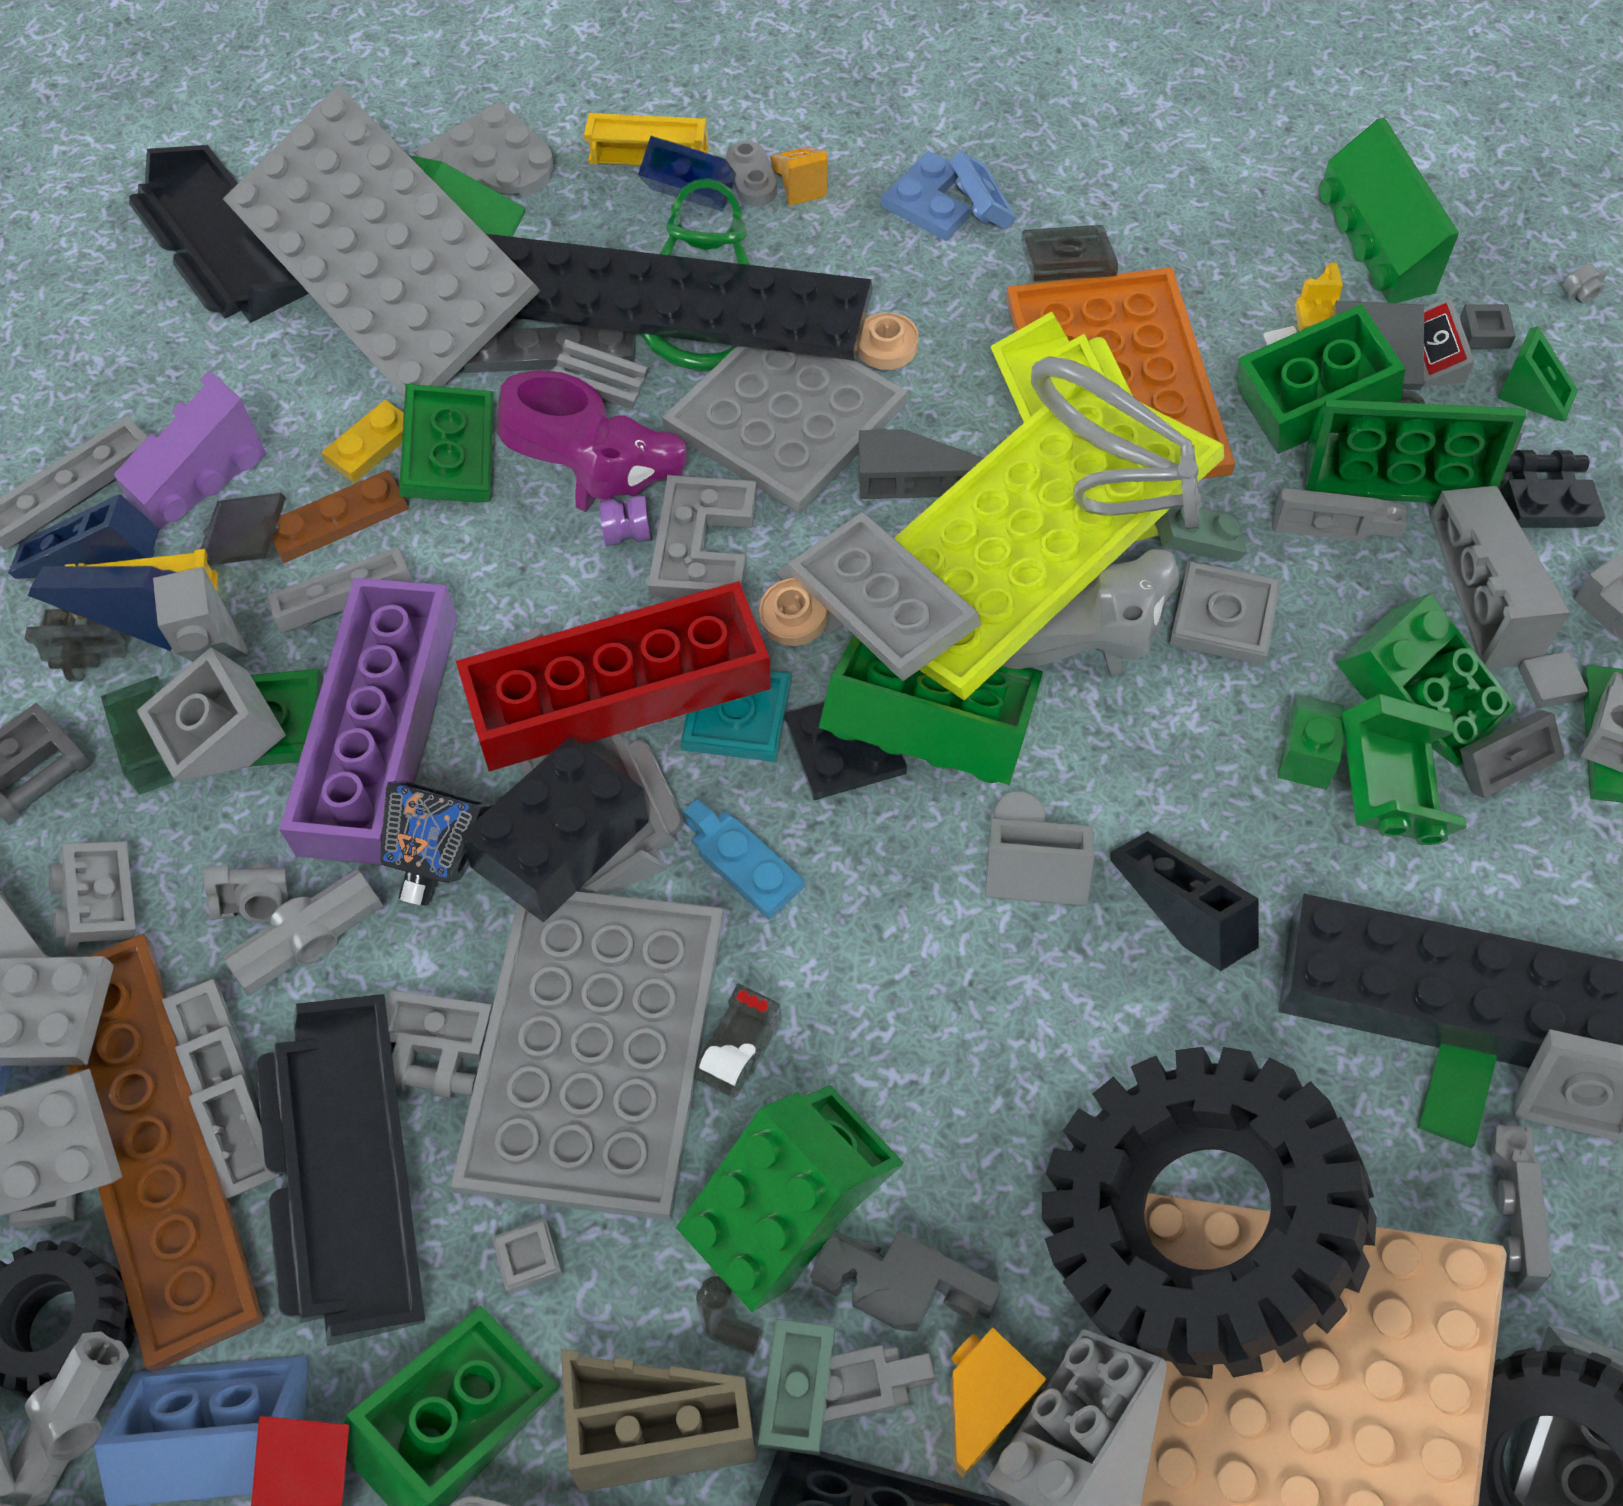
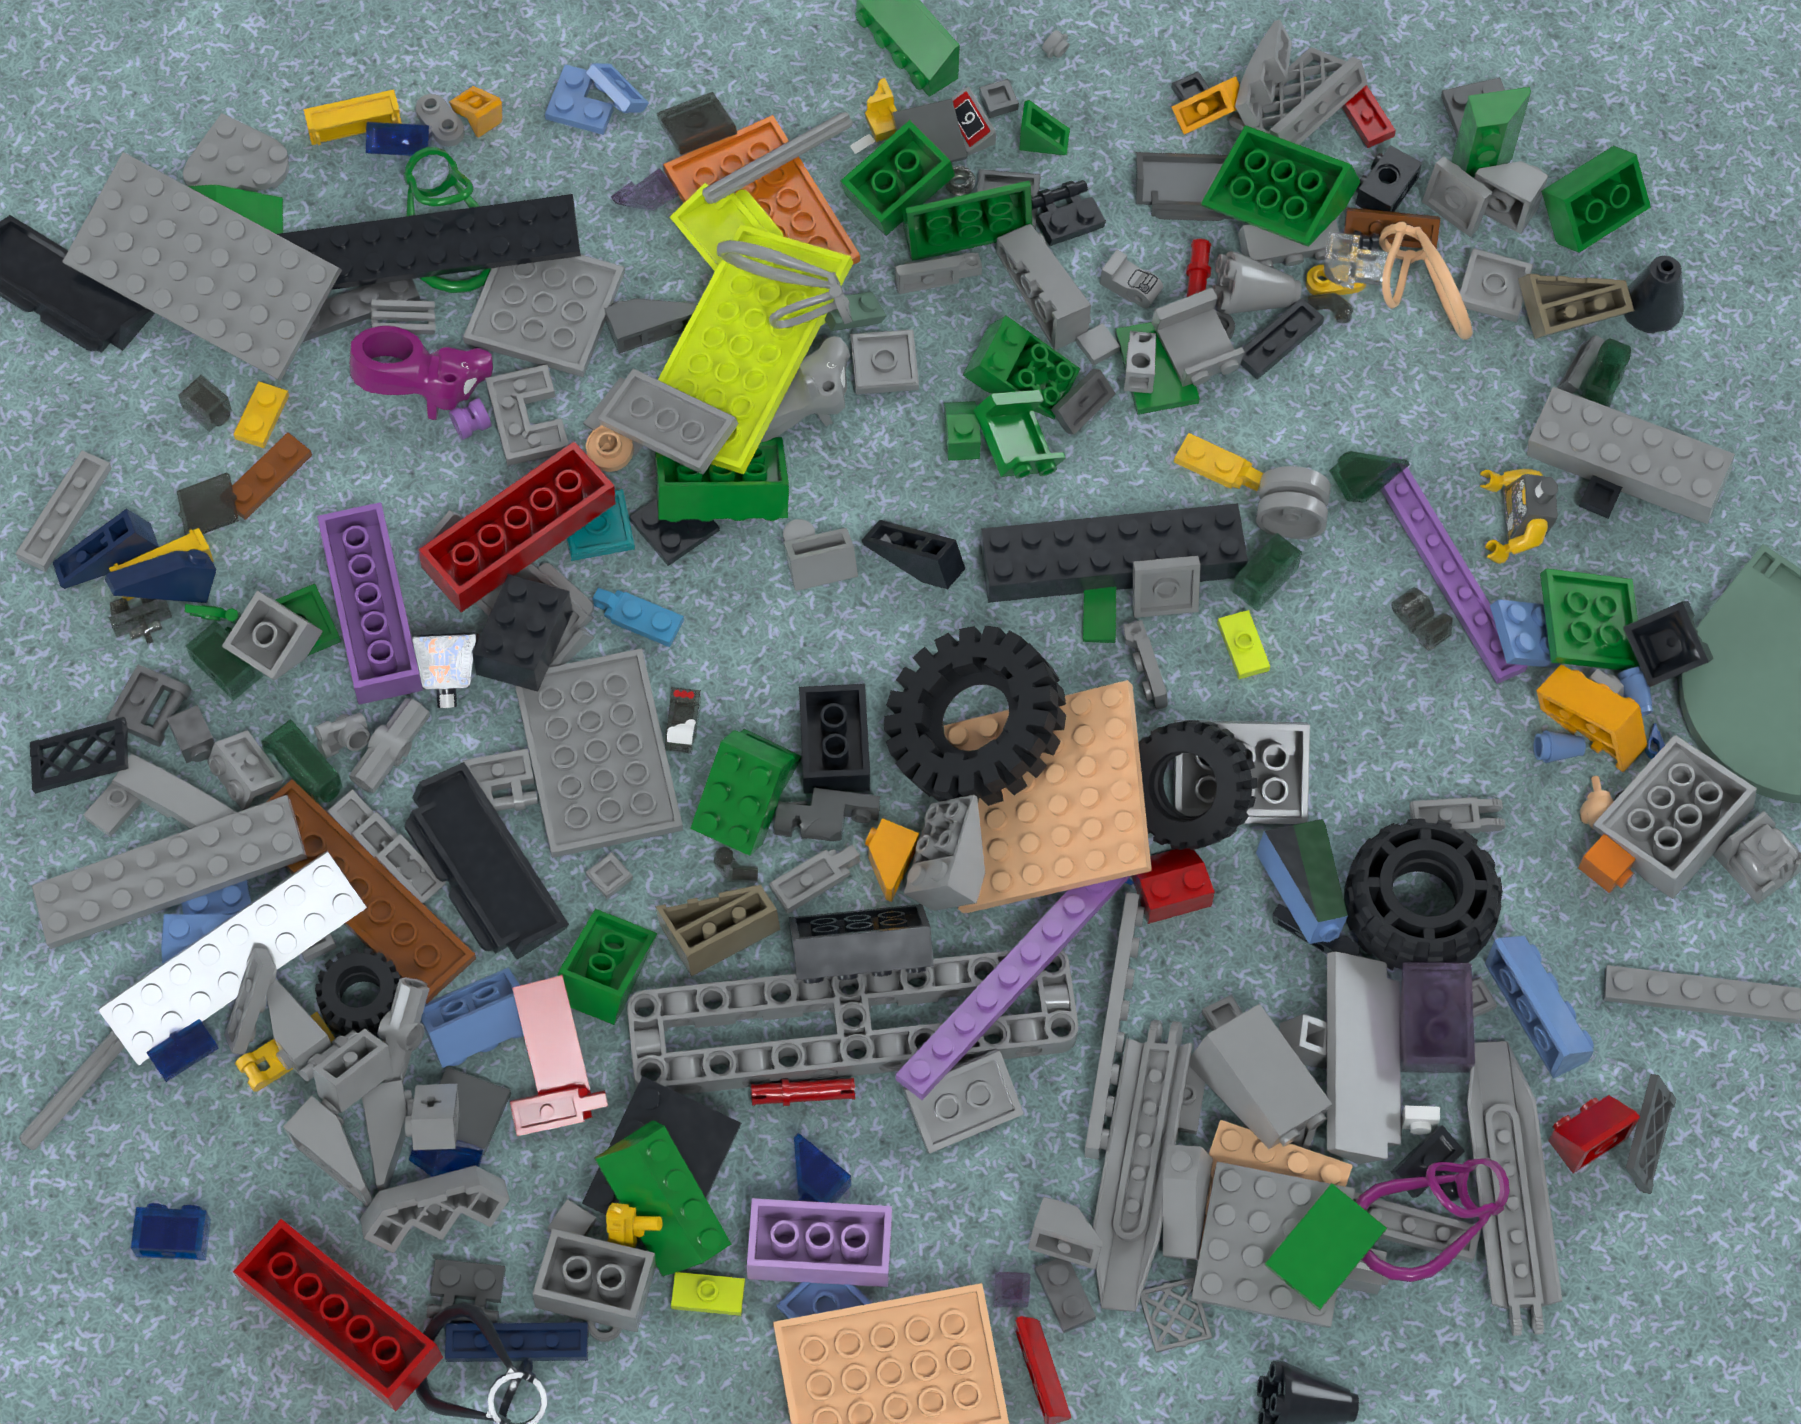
camera: 25 degrees left, 5 degrees up
medium lavender wedge [114,370,267,529] -> none
light grey slope [153,567,248,662] -> none
light grey plate [267,547,413,633] -> none
green tile [399,384,494,503] -> none
sand green plate [758,1319,836,1455] -> none
light nougat plate [857,312,918,370] -> none
none -> flat silver brick [167,705,215,764]
none -> clear smoke brick [178,375,232,432]
none -> green piece [184,604,241,624]
none -> clear green window [261,719,343,805]
none -> slope [611,168,679,211]
none -> light grey axle [702,112,853,204]
none -> black brick [799,684,870,794]

